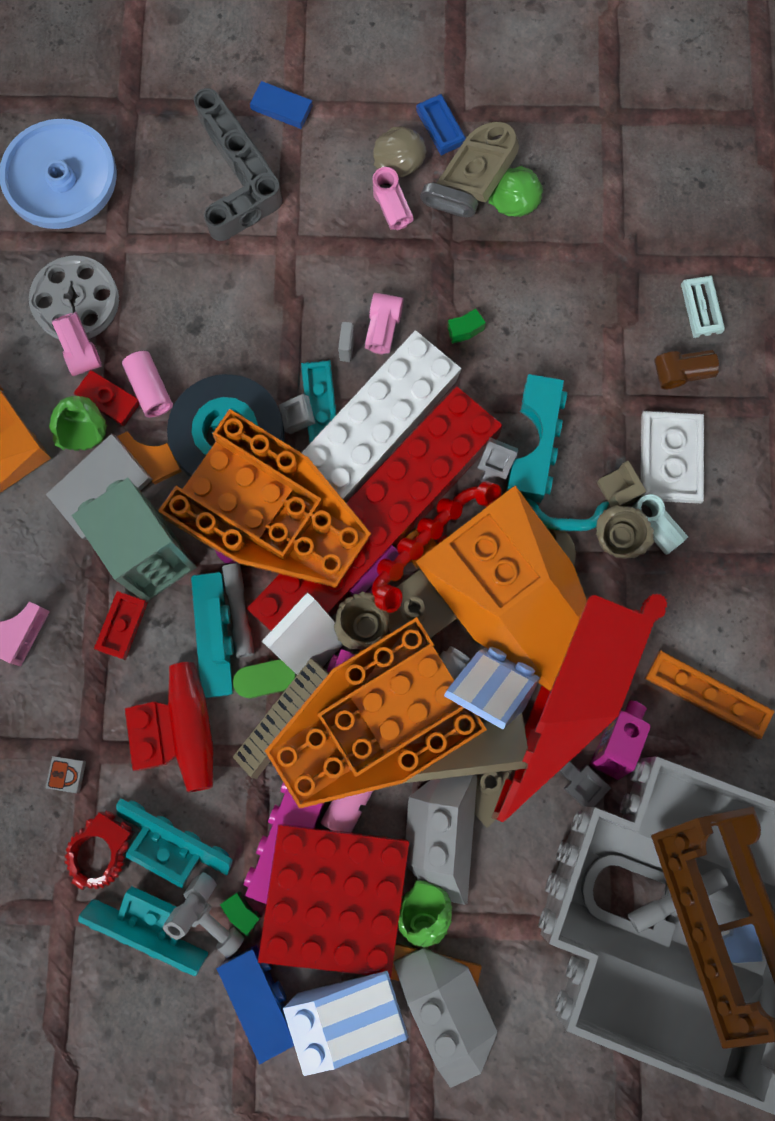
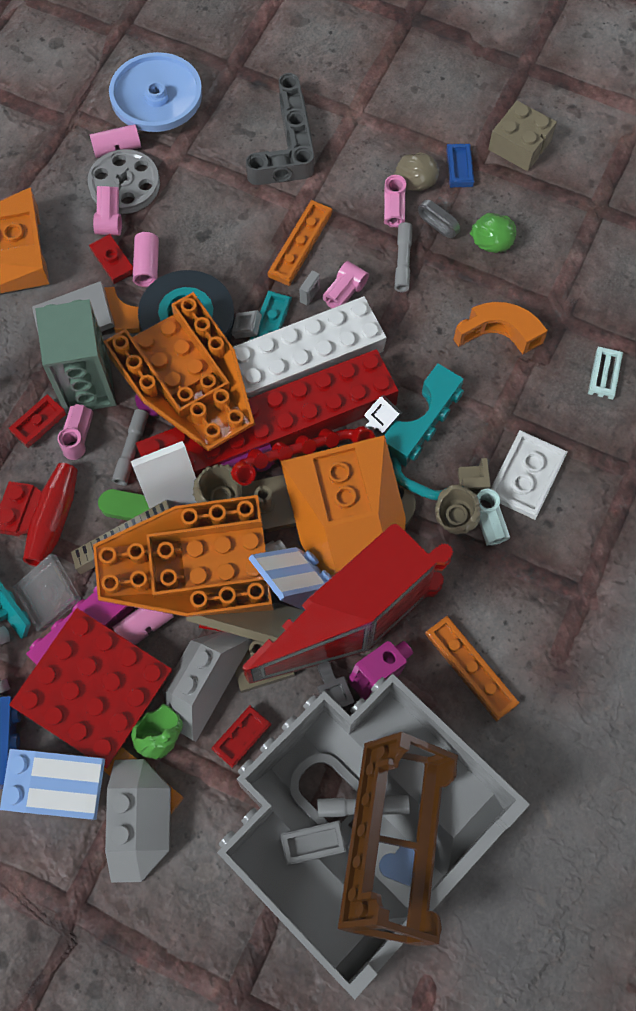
camera: 20 degrees right, 10 degrees down
bright green hair [49,396,107,451] -> none
teal bracket [191,572,234,698] -> none
green piece [220,891,262,935] -> none
blue tile [250,81,313,129] -> none
dark tan tile [436,122,519,203] -> none
green piece [447,308,486,344] -> none
reddish brown piece [654,350,719,390] -> none
none -> clear tile [13,554,81,632]
none -> bright pink piece [57,404,93,460]
none -> bright pink pin [89,124,141,158]
none -> red plate [211,705,272,769]
none -> orange tile [268,200,332,286]
none -> light grey tile [280,821,346,866]
none -> light grey piece [394,222,413,292]
none -> orange arch [453,302,548,355]
none -> dark tan piece [488,101,557,171]

